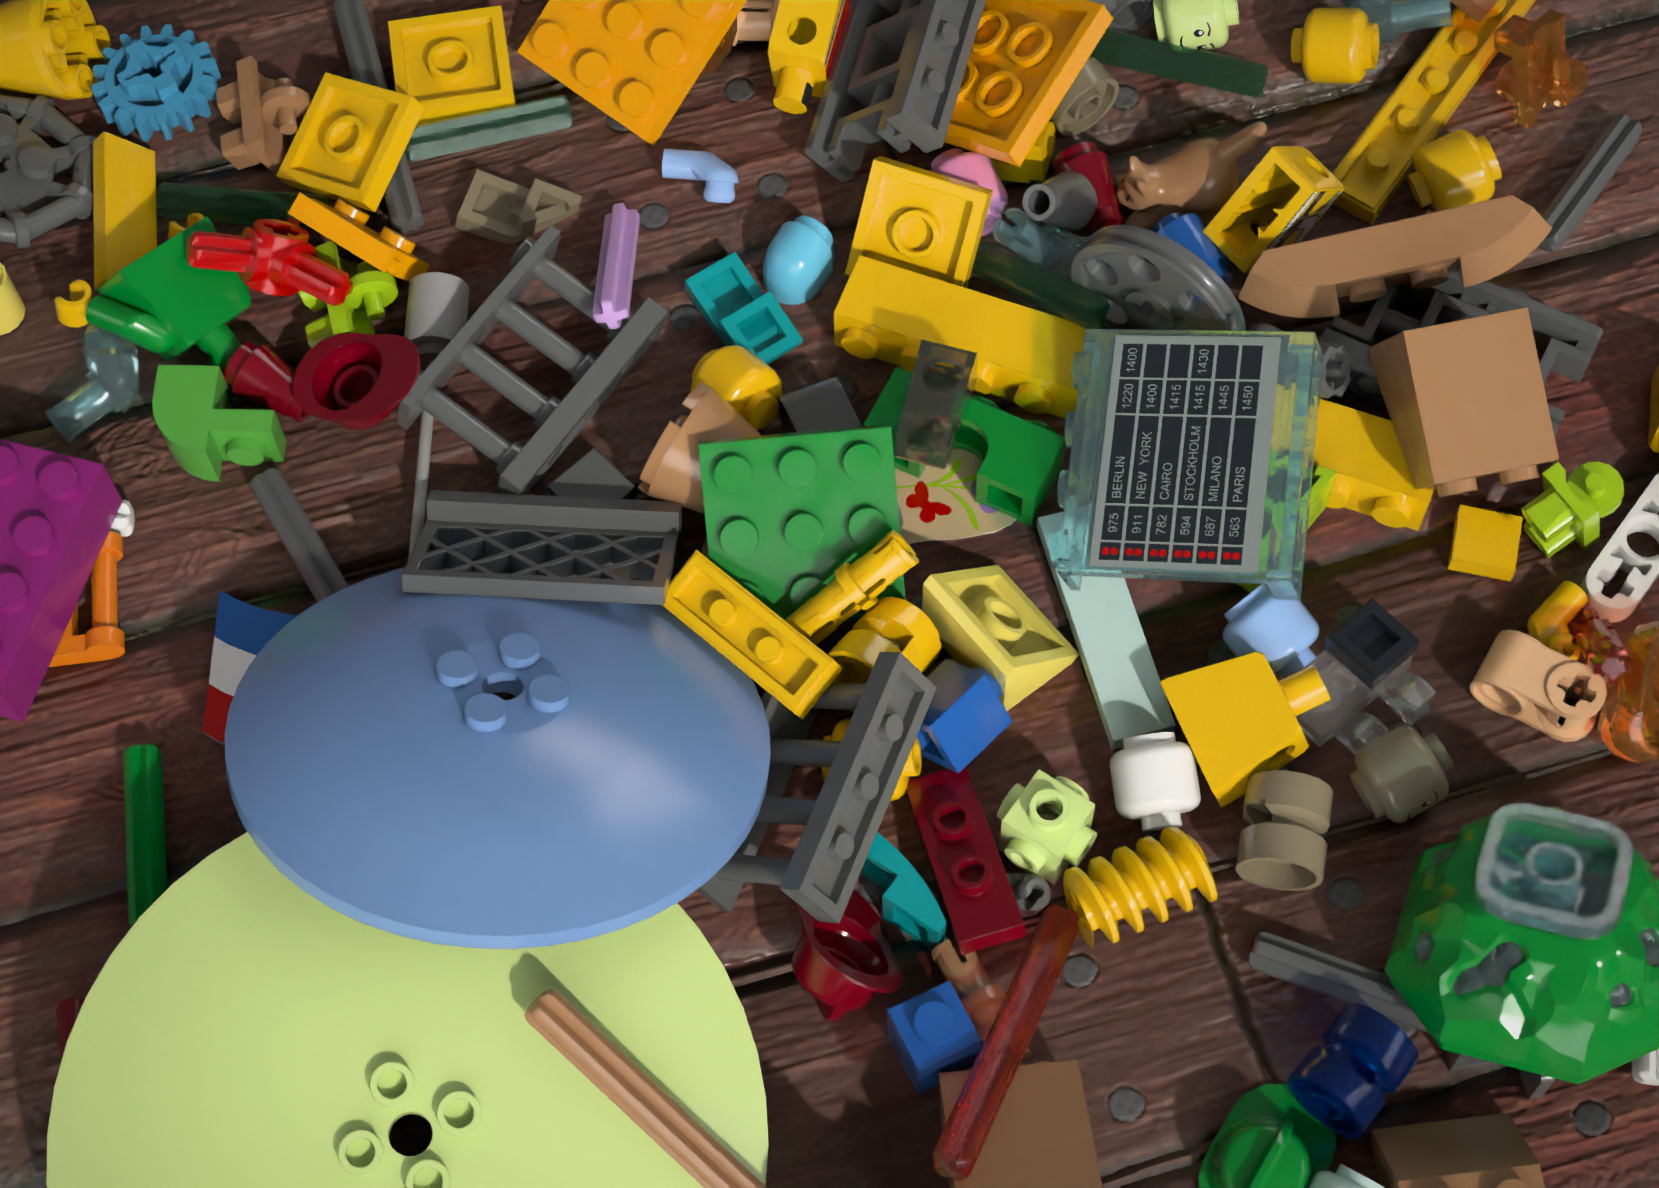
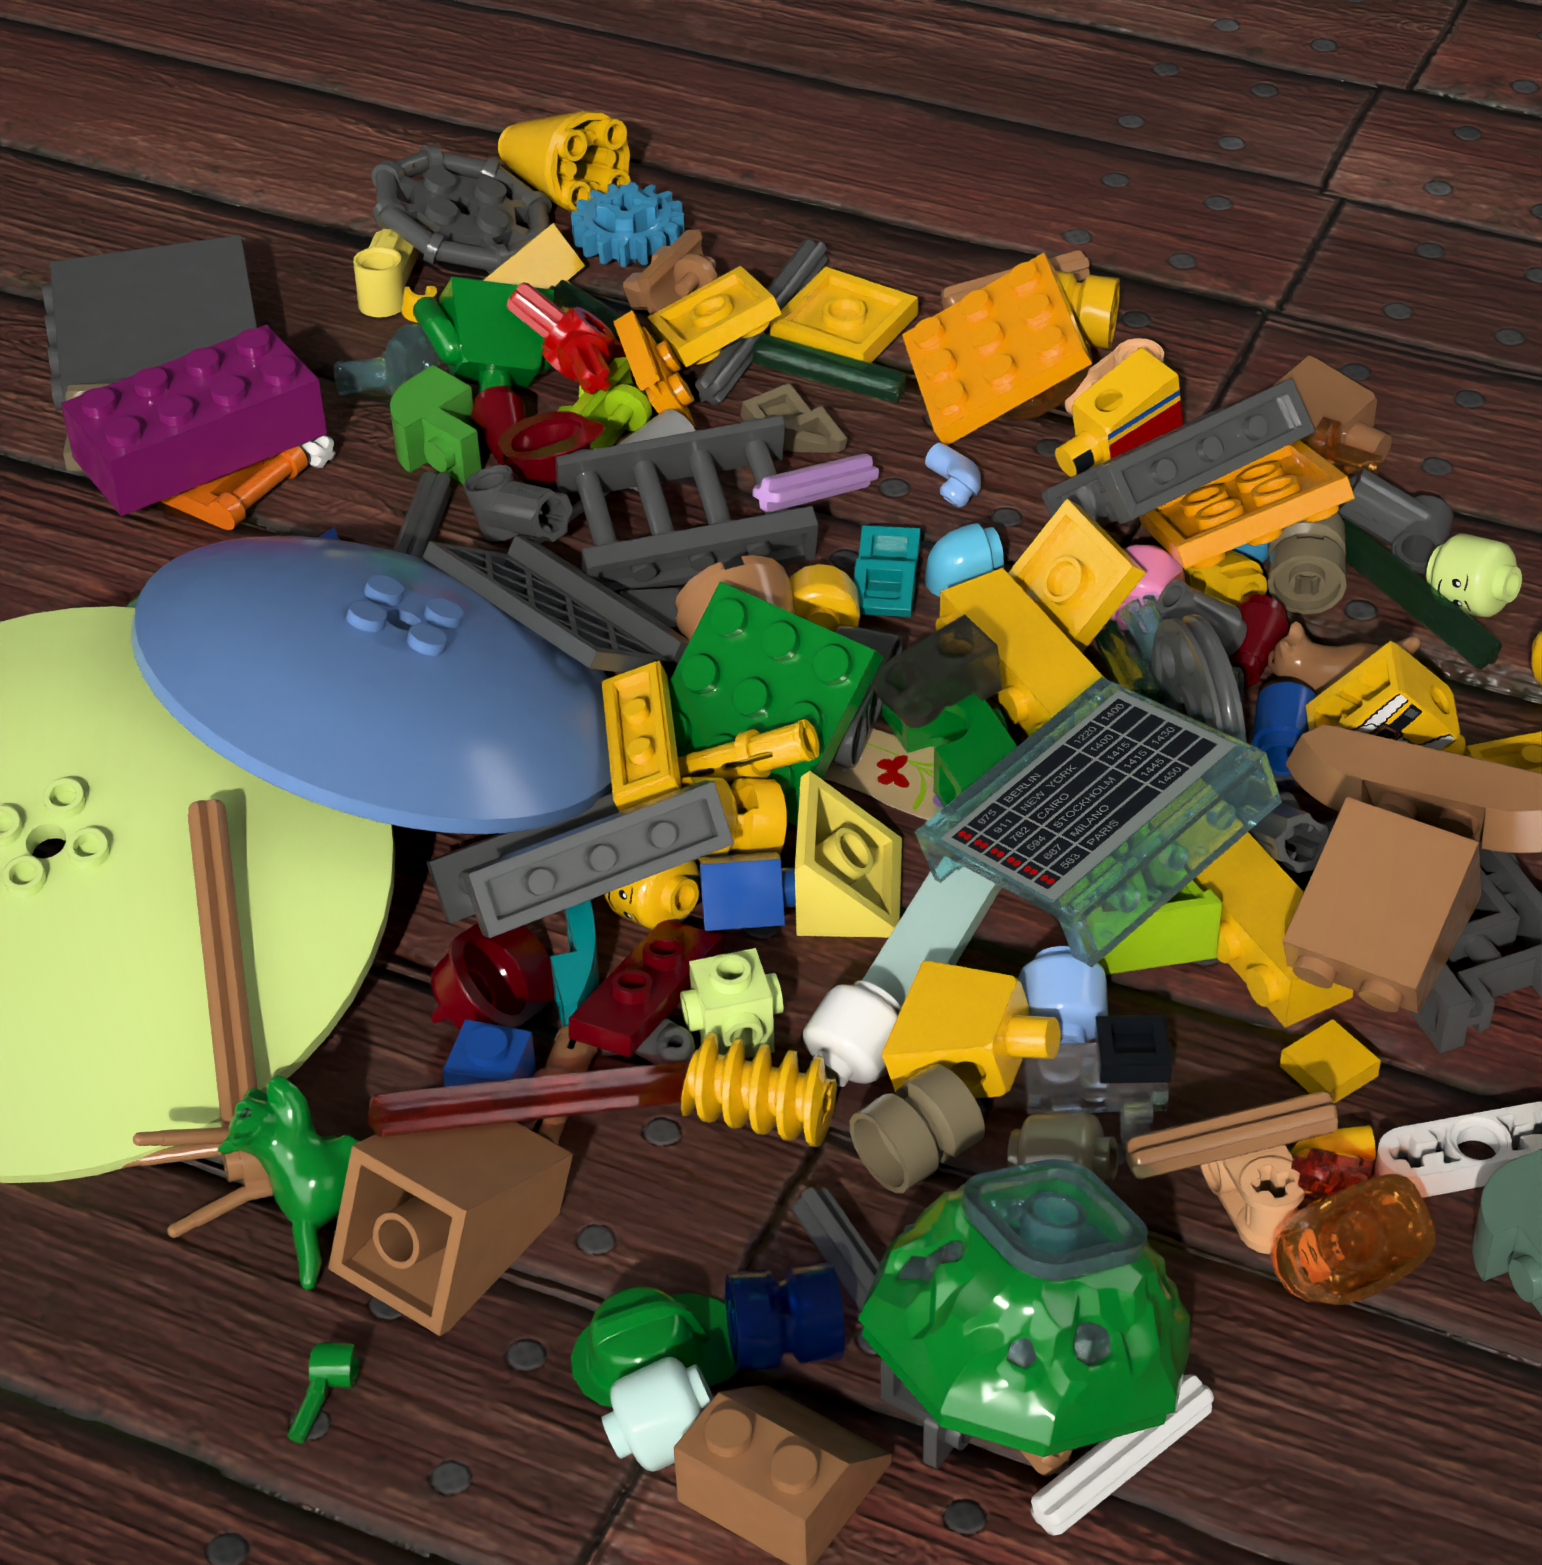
camera: 40 degrees right, 20 degrees down
lime hips [1522,461,1624,559] -> none
none -> dark grey piece [463,465,573,542]
none -> medium nougat axle [1125,1091,1338,1180]

